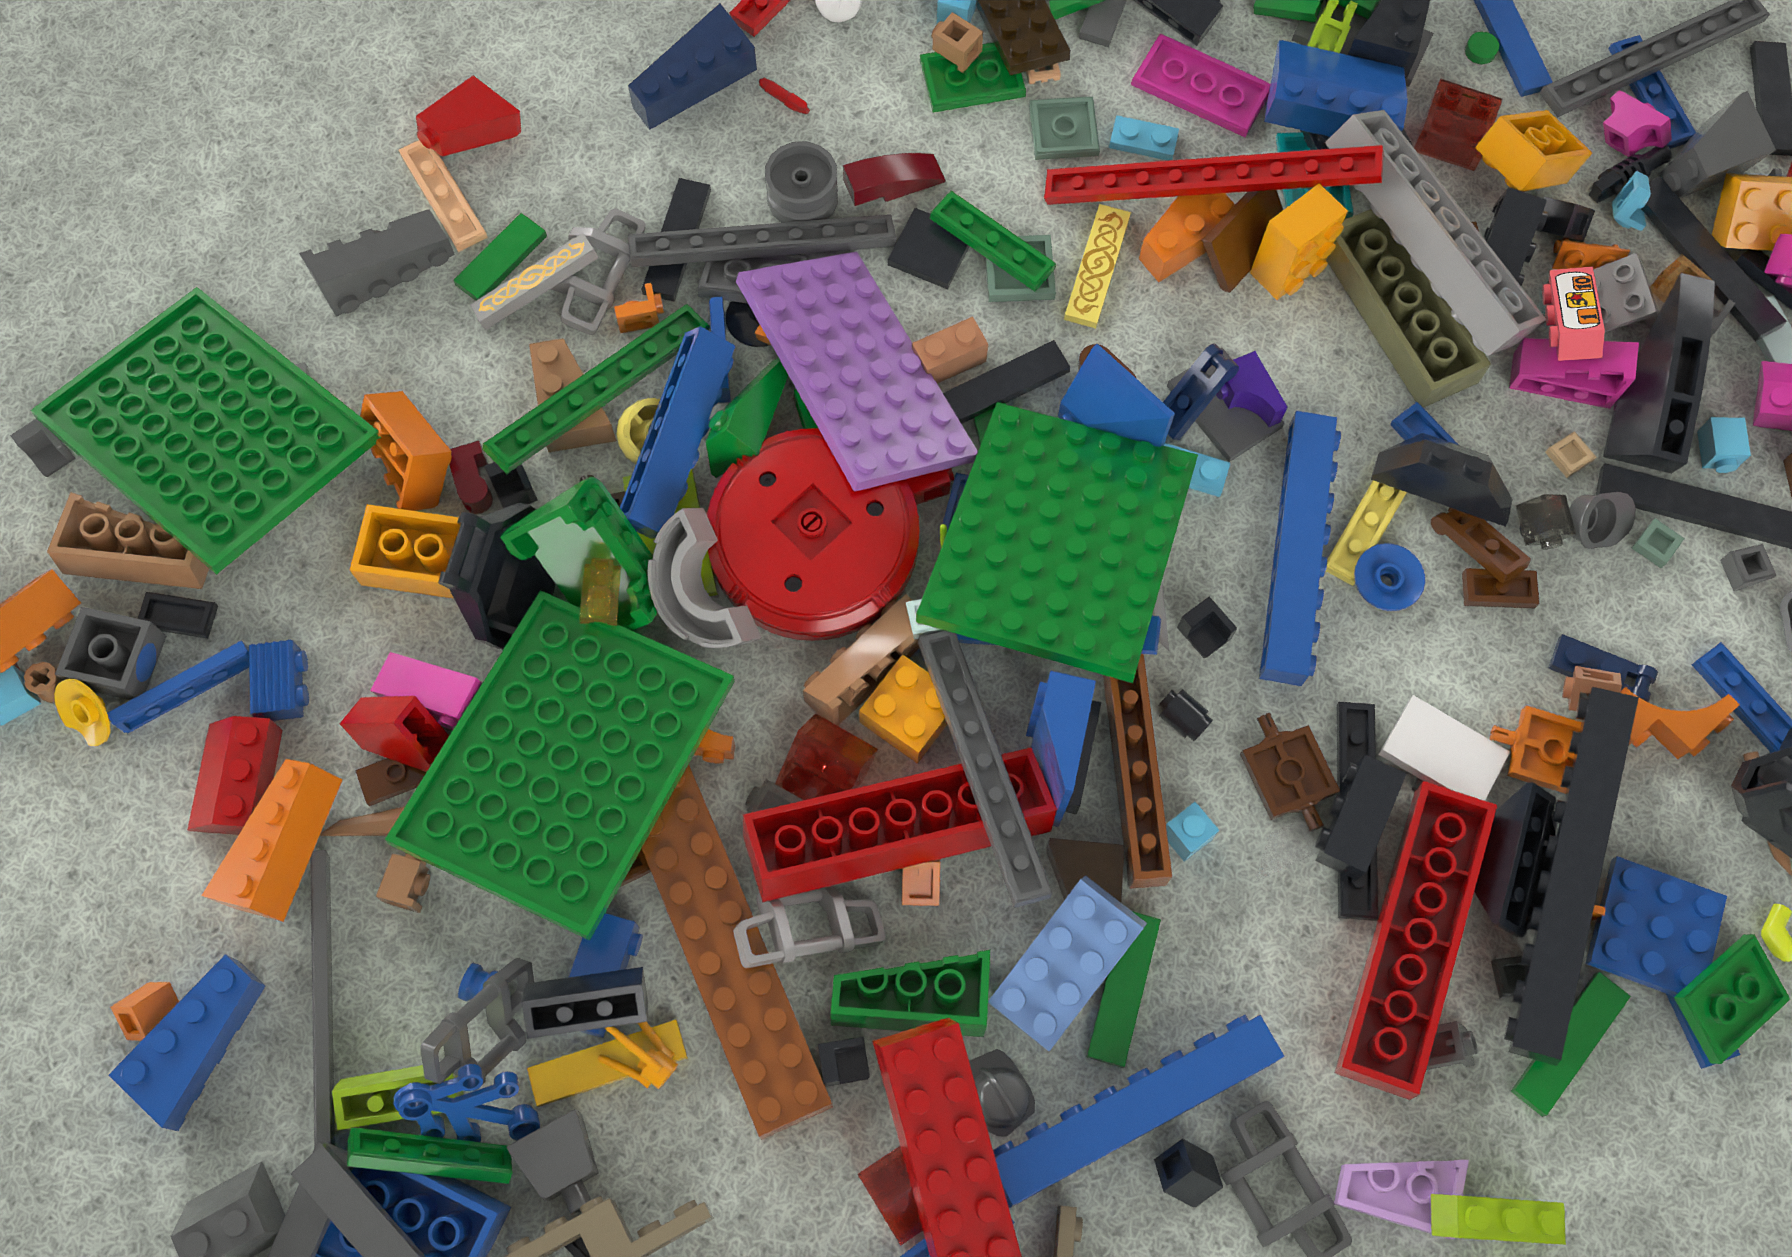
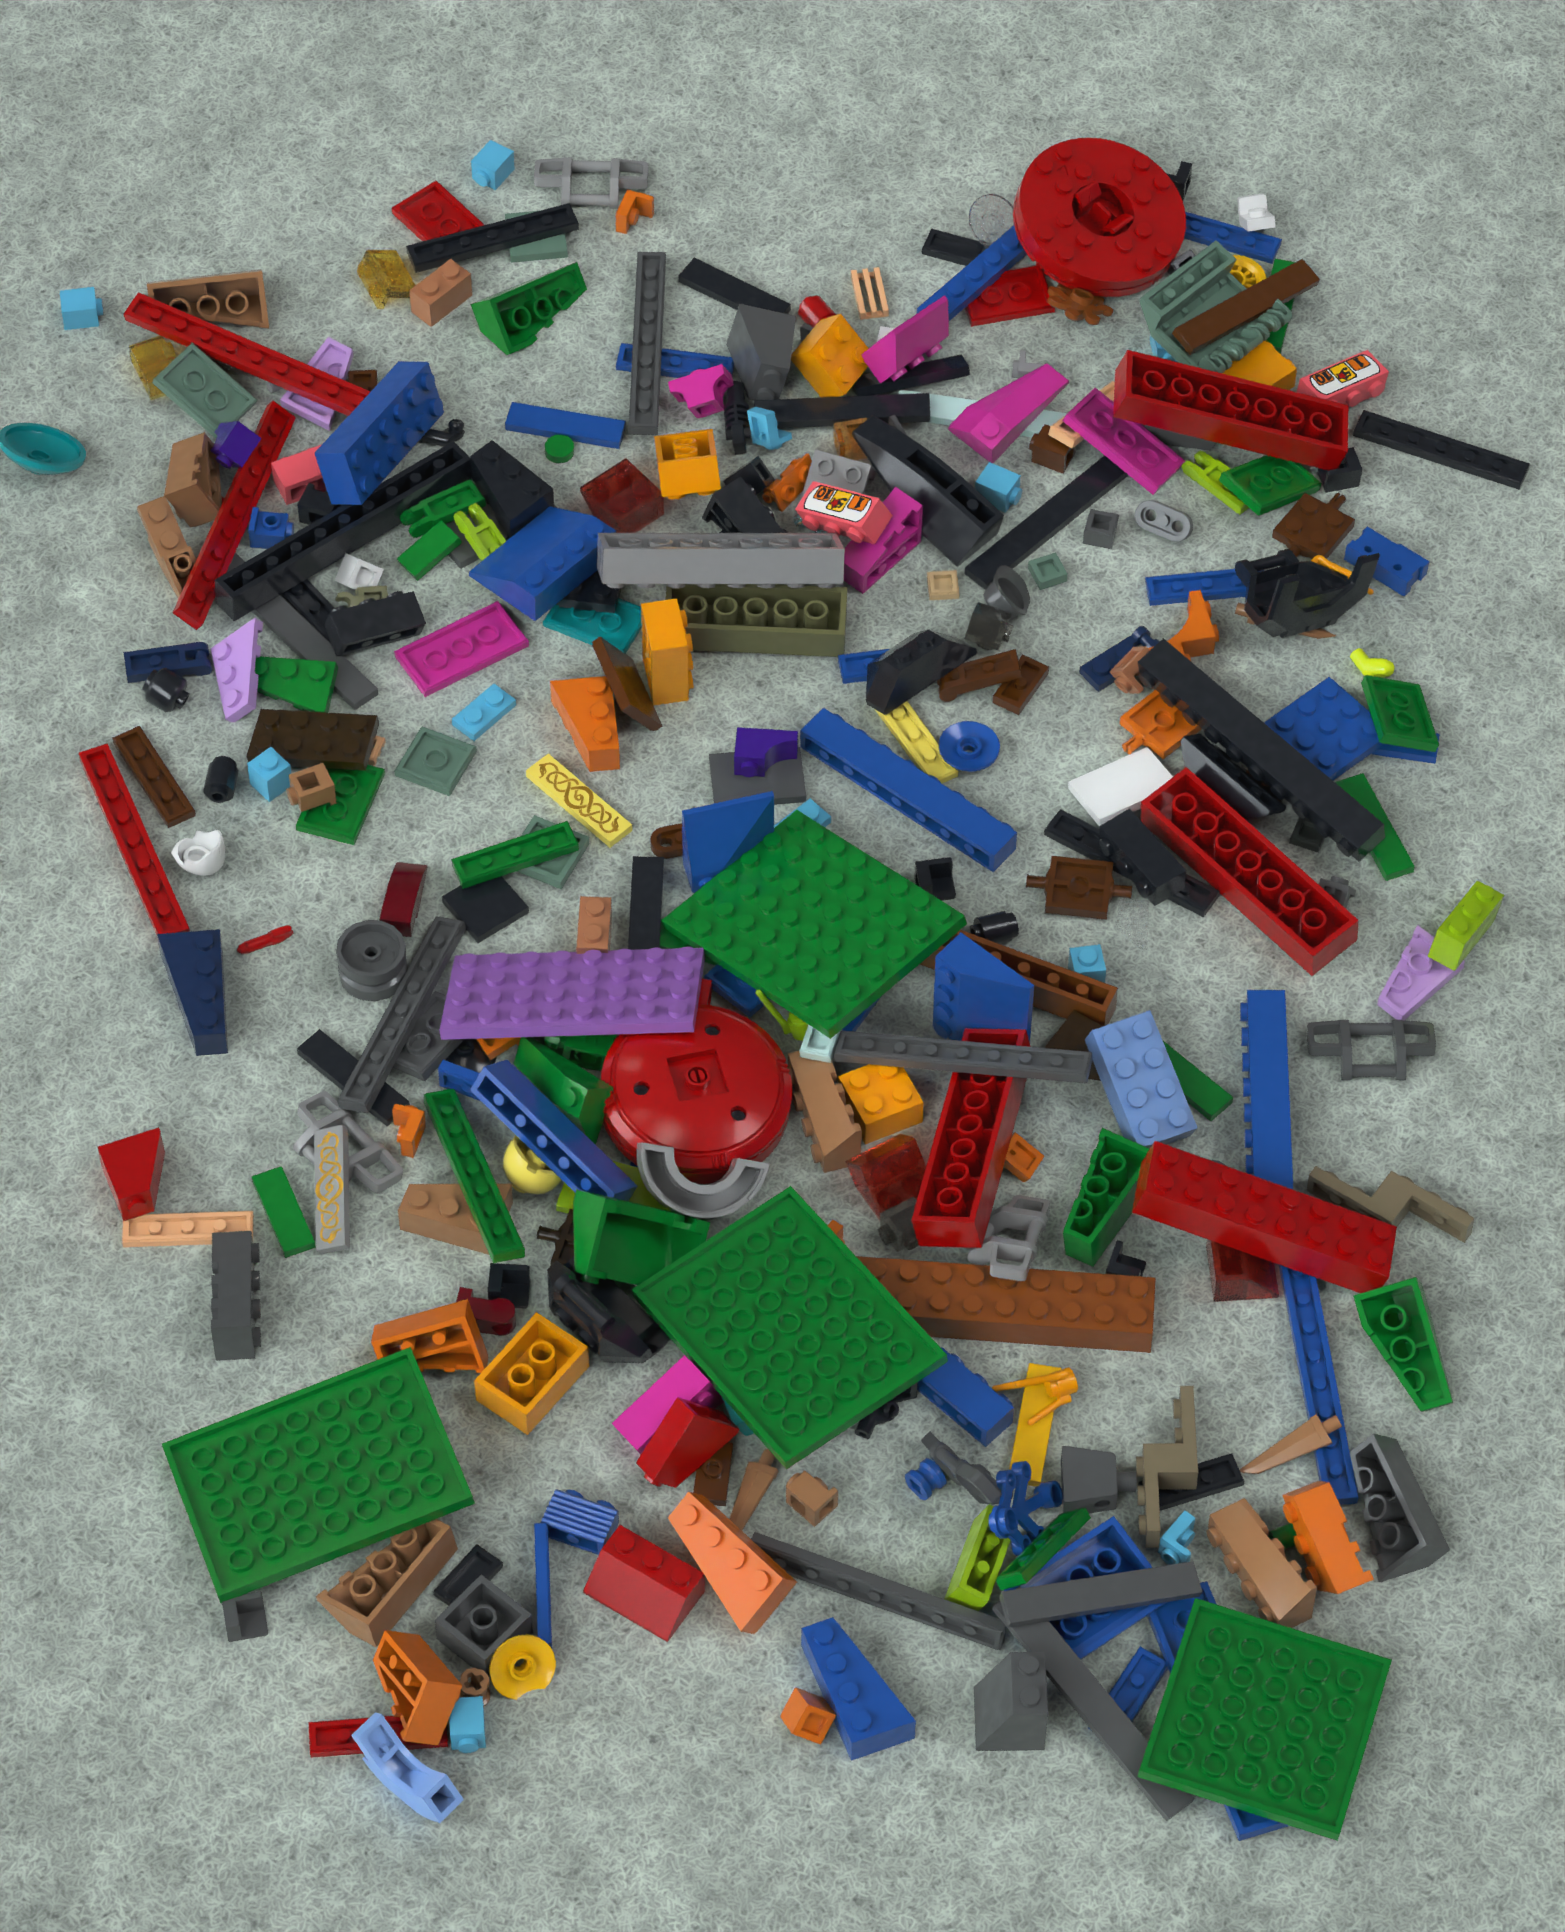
camera: 60 degrees left, 15 degrees down
black brick [521,967,648,1039] -> none
clear yellow hips [580,558,621,626] -> none
red plate [1044,145,1384,205] -> none
black panel [1154,1138,1223,1207] -> none
dark blue plate [1163,343,1239,440] -> none

